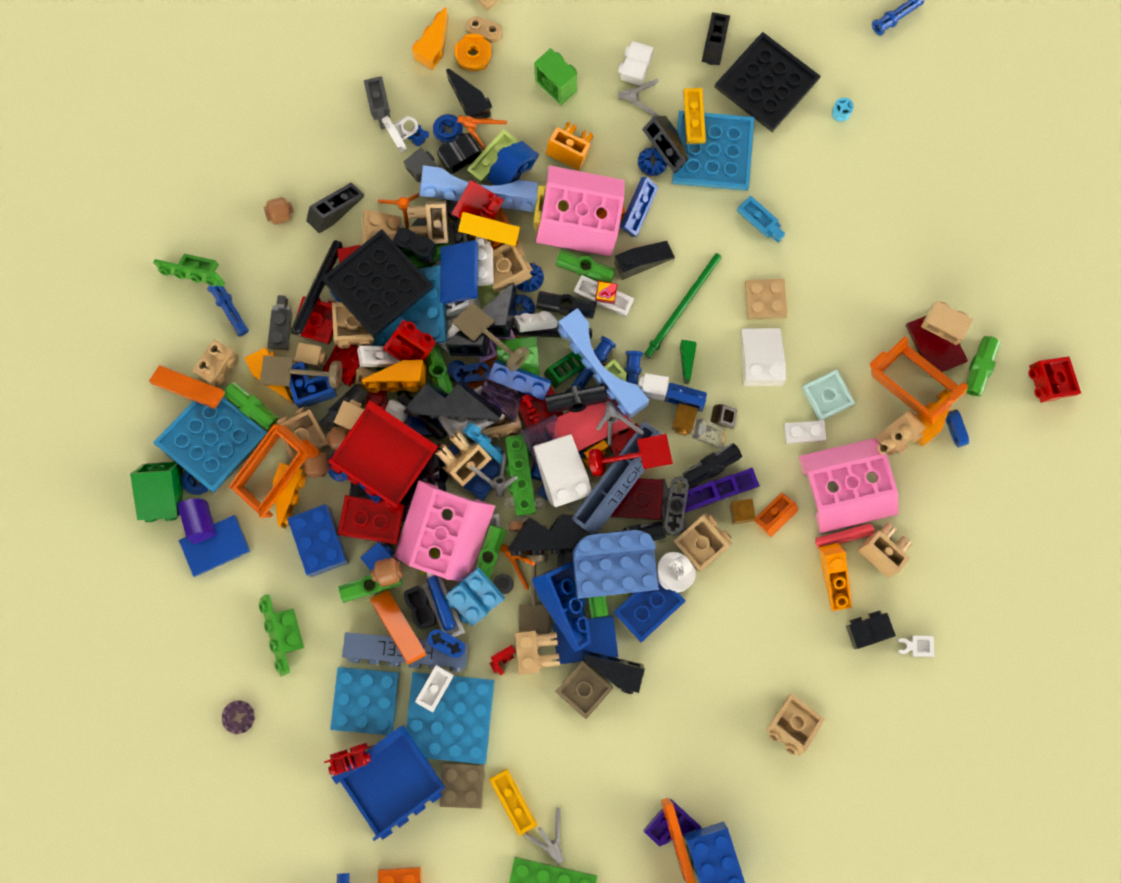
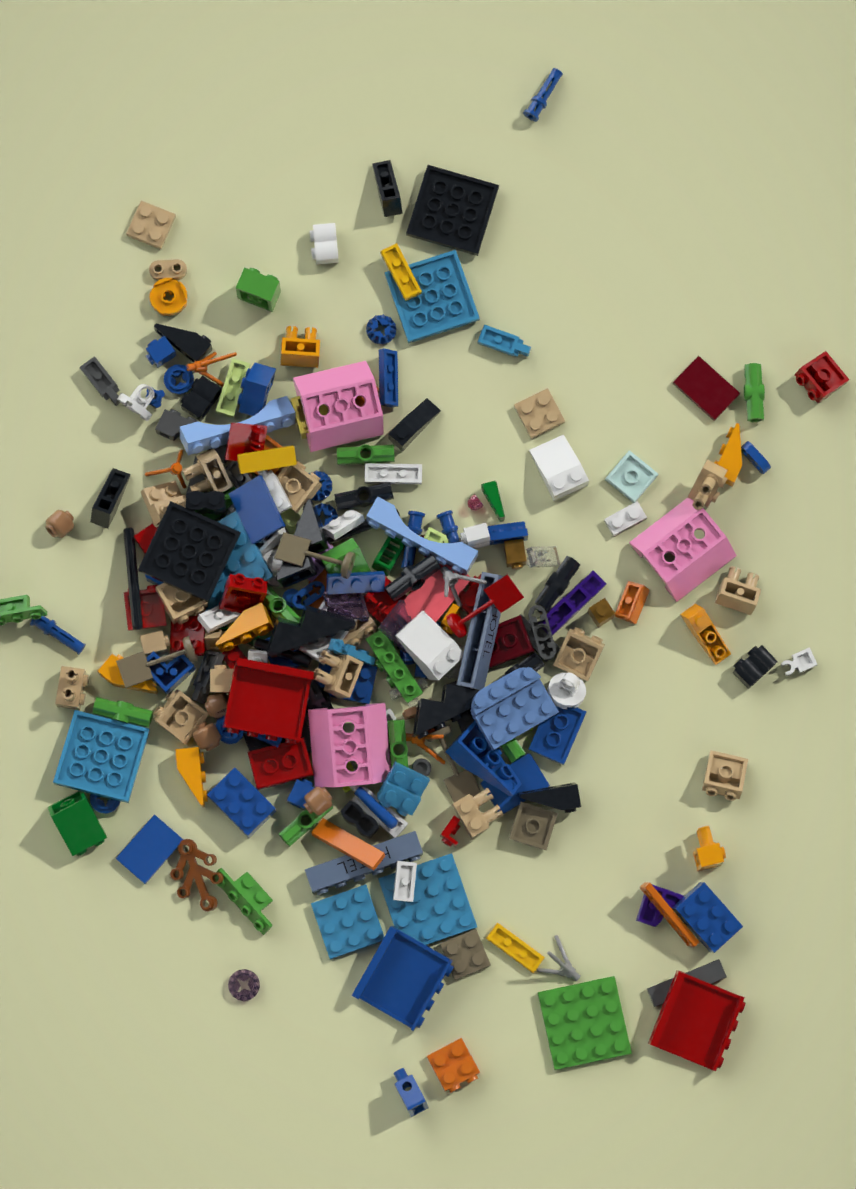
camera: 30 degrees left, 0 degrees up
orange tile [149,365,225,409] -> none
dark purple brick [177,498,217,545] -> none
orange piece [228,424,319,518] -> none
dark grey hinge [267,295,292,350] -> none
red hinge [324,743,374,776] -> none
light orange slope [412,7,449,70] -> none
blue beam [427,629,465,658] -> none
light grey plant [470,454,517,498] -> none
tile [595,281,618,304] -> none
light grey plant [618,79,660,116] -> none
black slope [642,116,688,173] -> none
green bar [644,253,722,358] -> none
dark brown slope [710,404,738,429] -> none
coral axle [815,523,874,549] -> none
medium azure wheel [832,98,854,122] -> none
orange piece [870,336,968,425] -> none
tan brick [921,301,973,345] -> none
none -> blue brick [146,336,177,368]
none -> dark orange plant [170,839,224,911]
none -> clear pink hinge [468,494,484,510]
none -> light orange brick [693,826,726,871]

